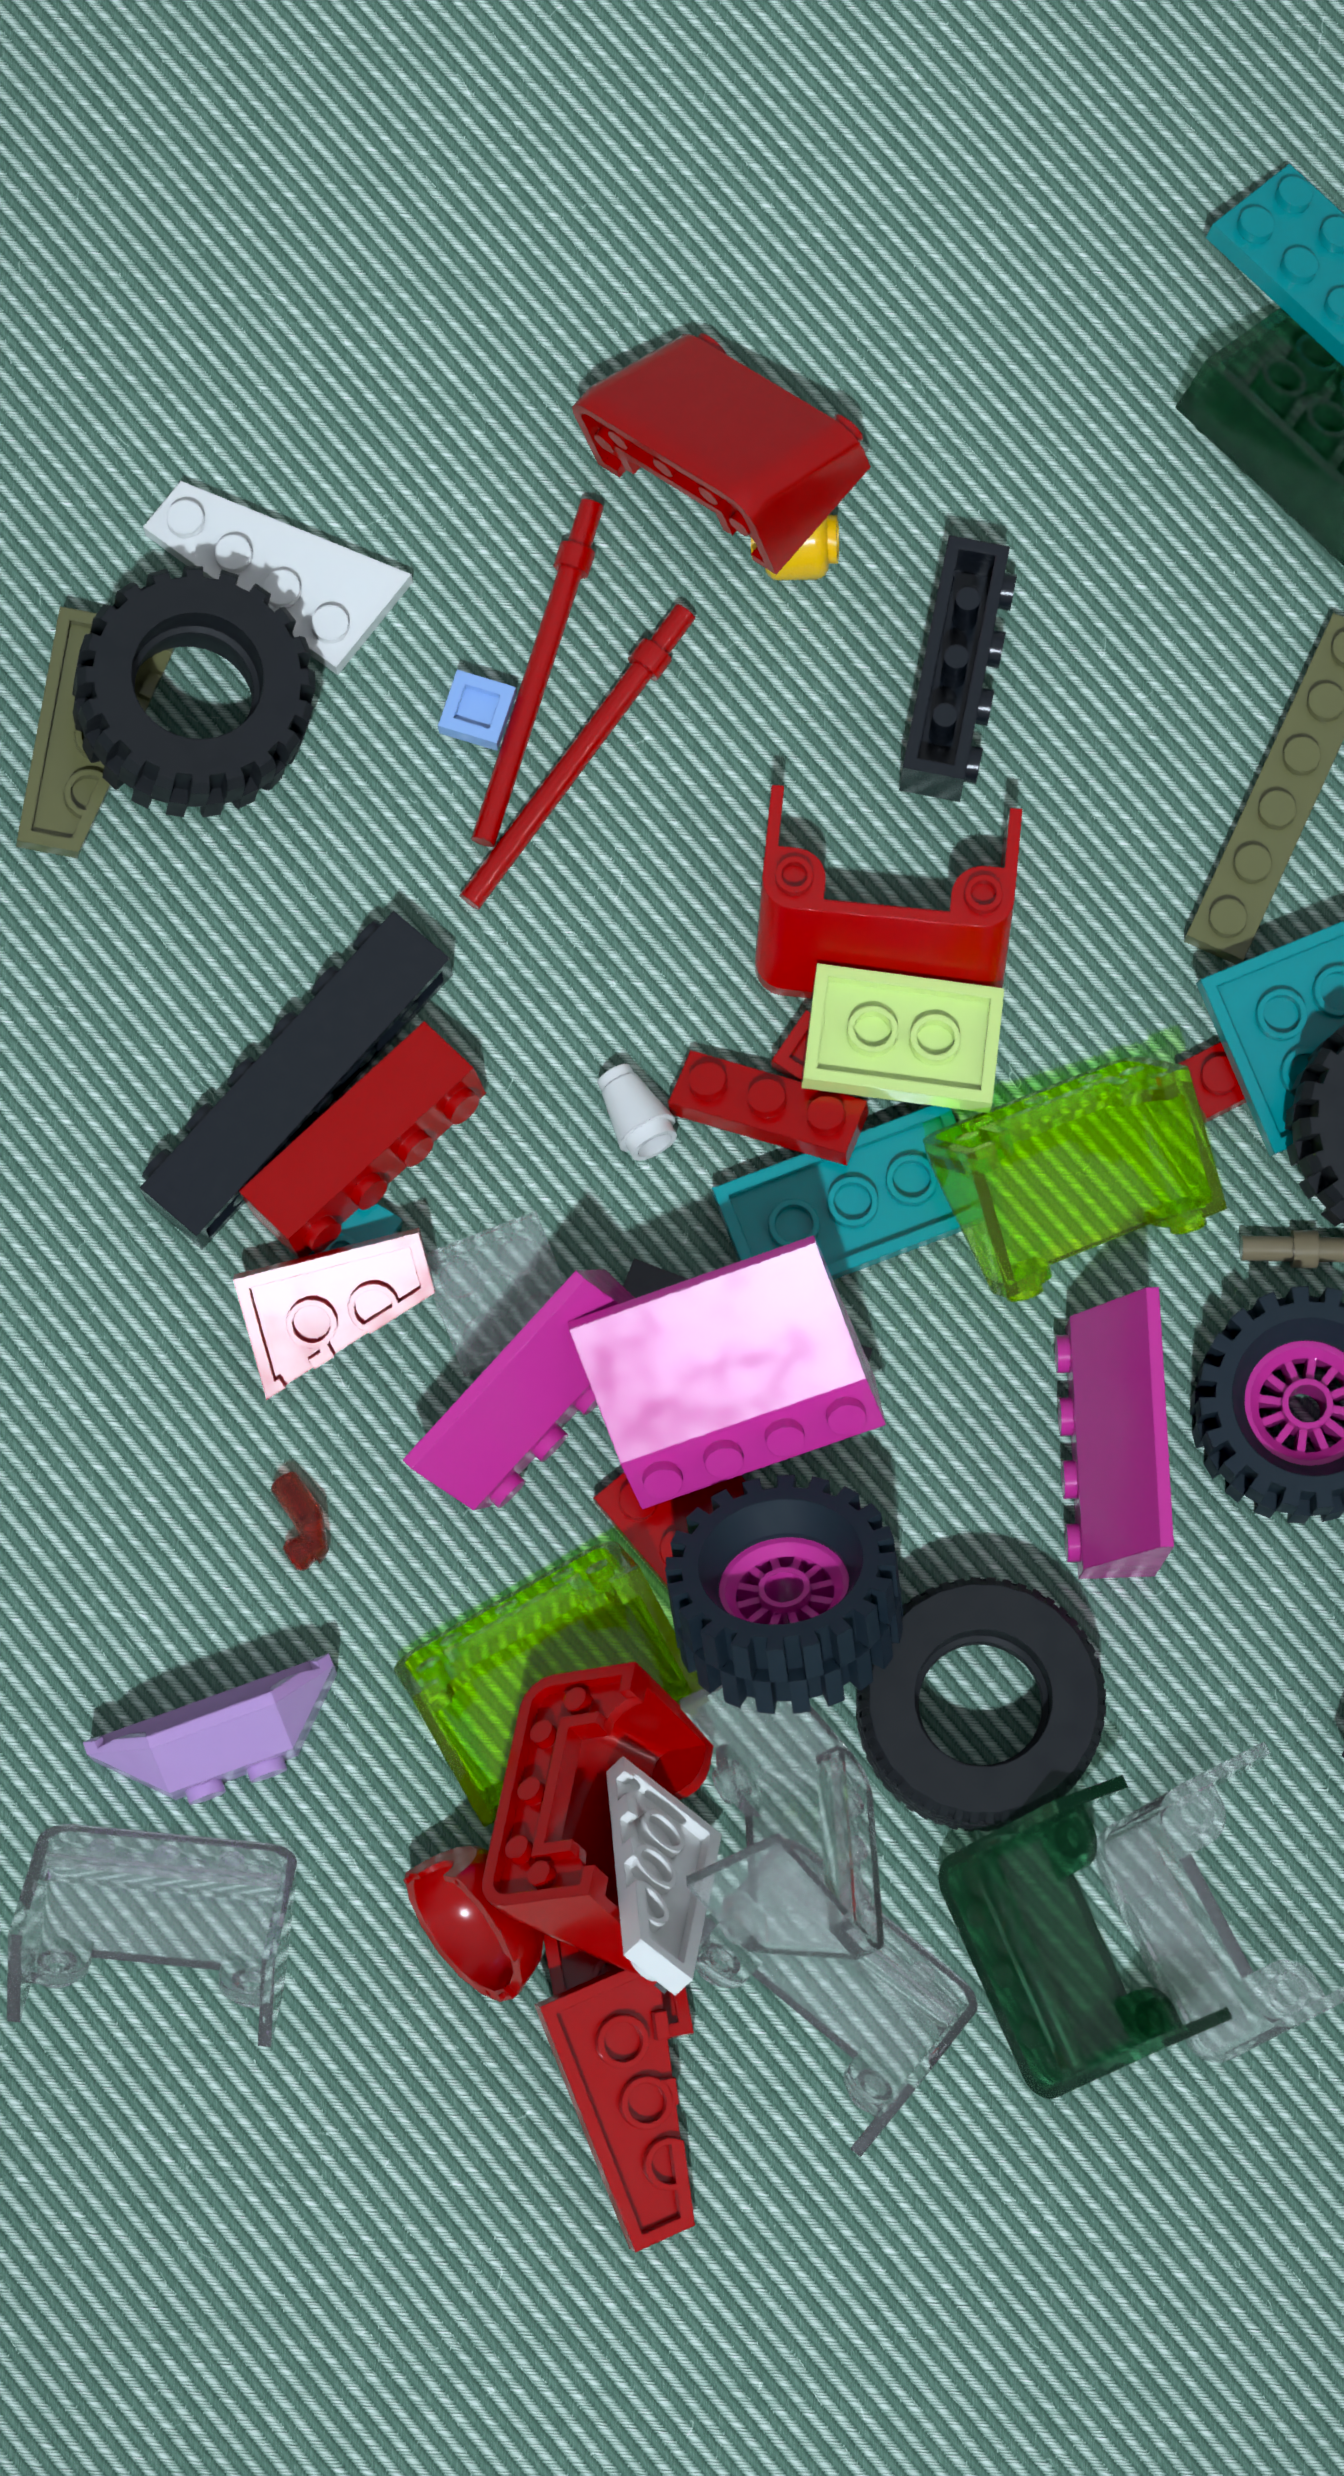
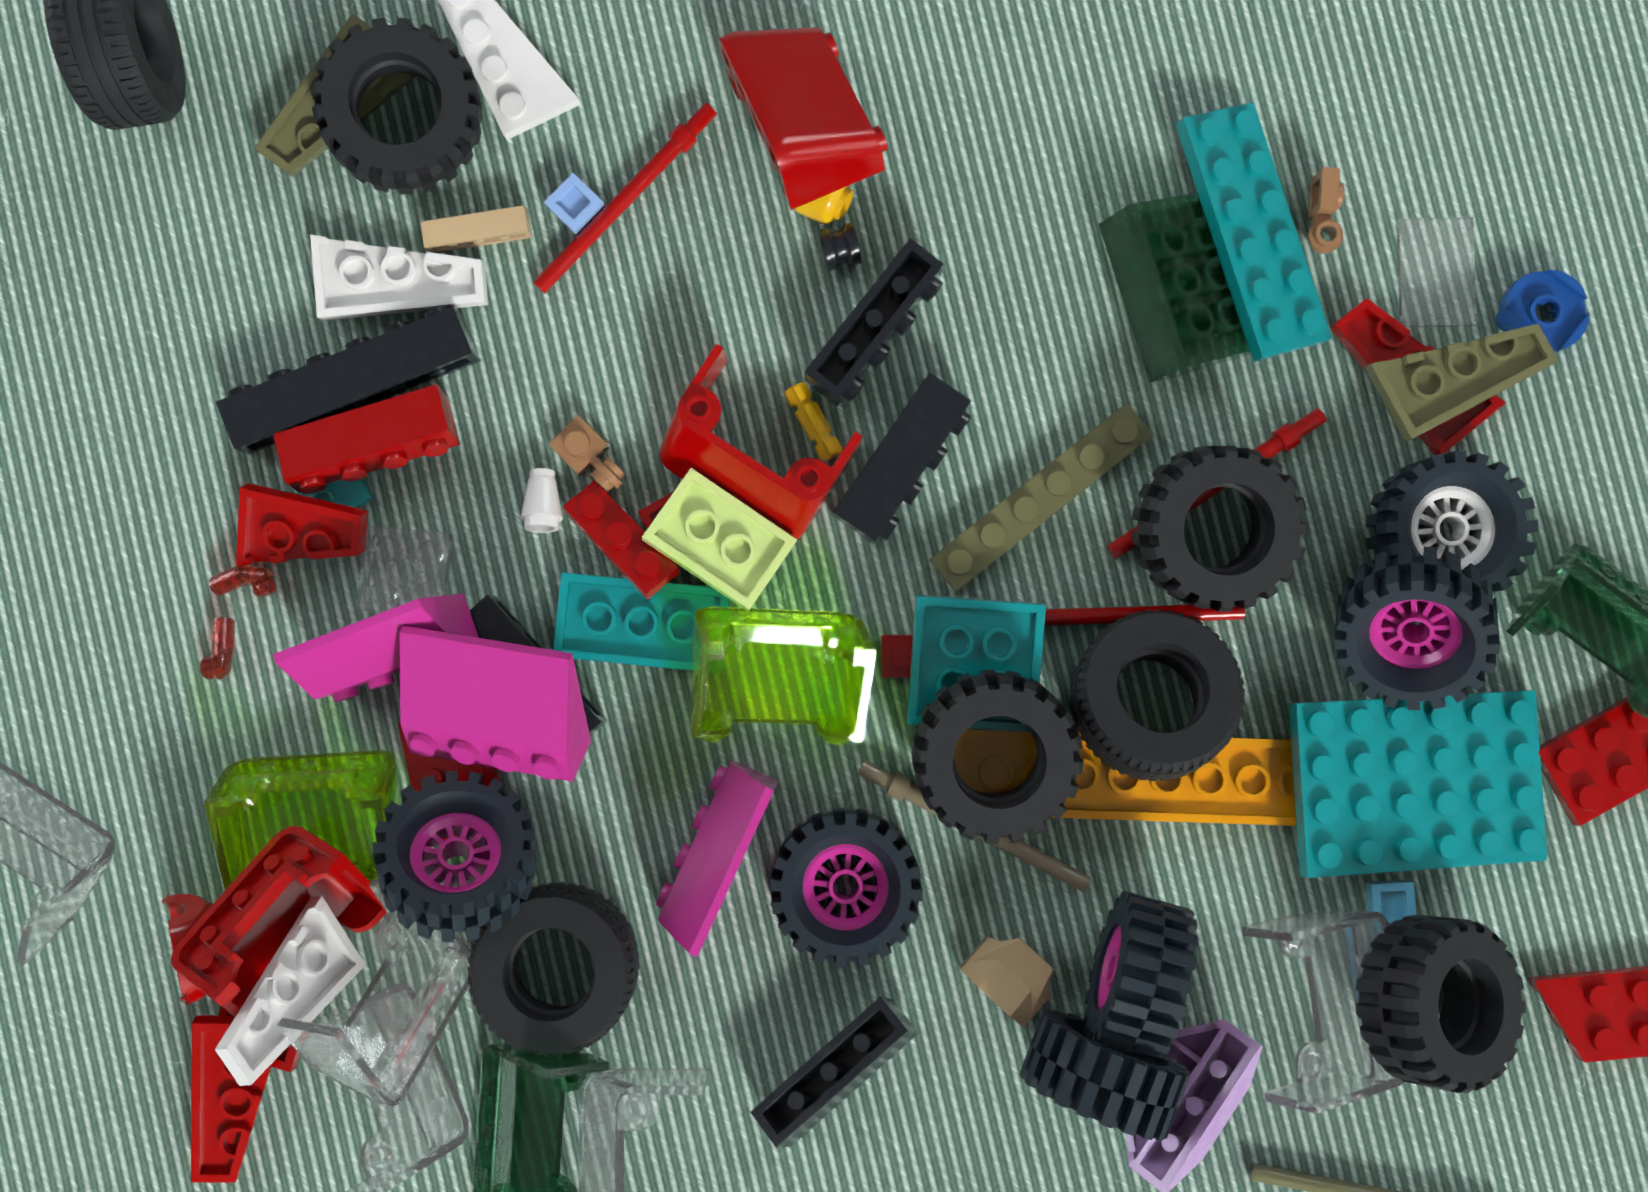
camera: 30 degrees right, 10 degrees up
lavender wedge [83,1653,337,1805] -> none
red bar [459,604,696,910] -> none
none -> clear red arm [209,565,277,597]
none -> white wing [310,234,488,321]
none -> tan piece [420,205,533,253]
none -> medium nougat plate [548,415,626,492]
none -> yellow axle [784,382,842,462]
none -> black wheel [819,222,861,271]
none -> black brick [833,372,972,544]

